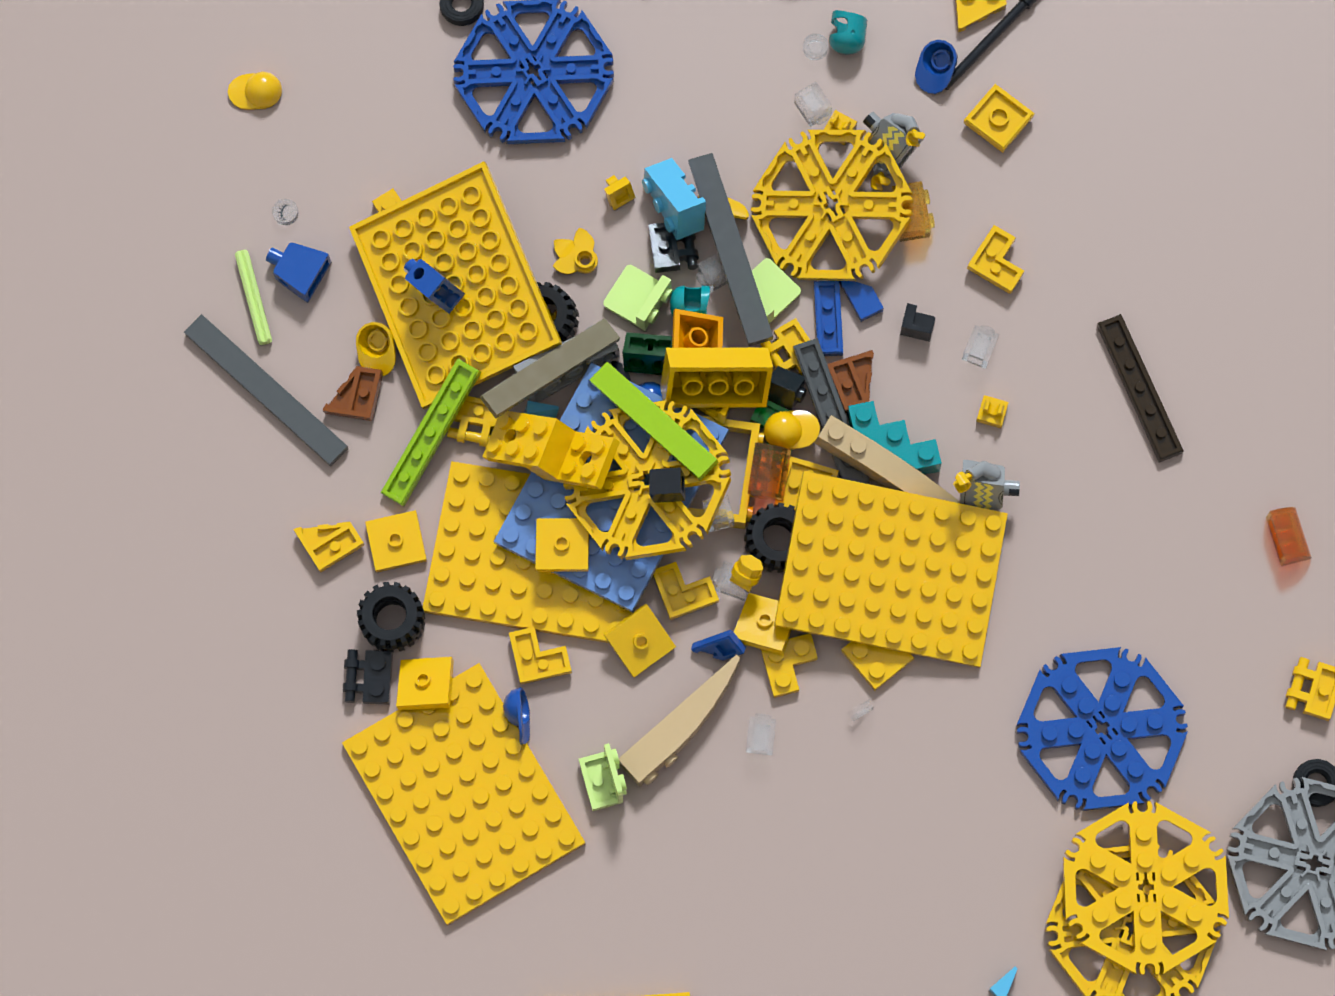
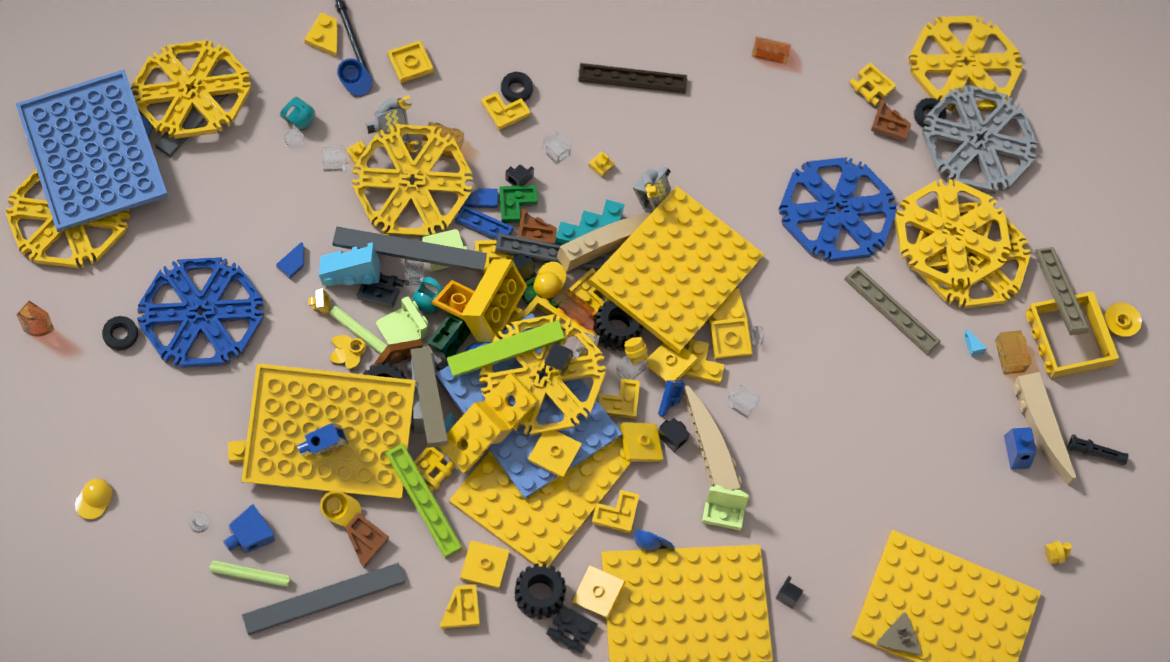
camera: 75 degrees left, 10 degrees down
none -> blue tile [276,242,304,279]
none -> yellowish green axle [330,306,387,354]
none -> dark orange wing [373,339,423,366]
none -> green plate [499,185,538,223]
none -> black tyre [501,72,533,103]
none -> black brick [659,418,690,452]
none -> yellow plate [709,317,753,360]
none -> black panel [775,576,804,609]
none -> dark tan tile [844,266,941,355]
none -> dark orange wing [871,99,911,142]

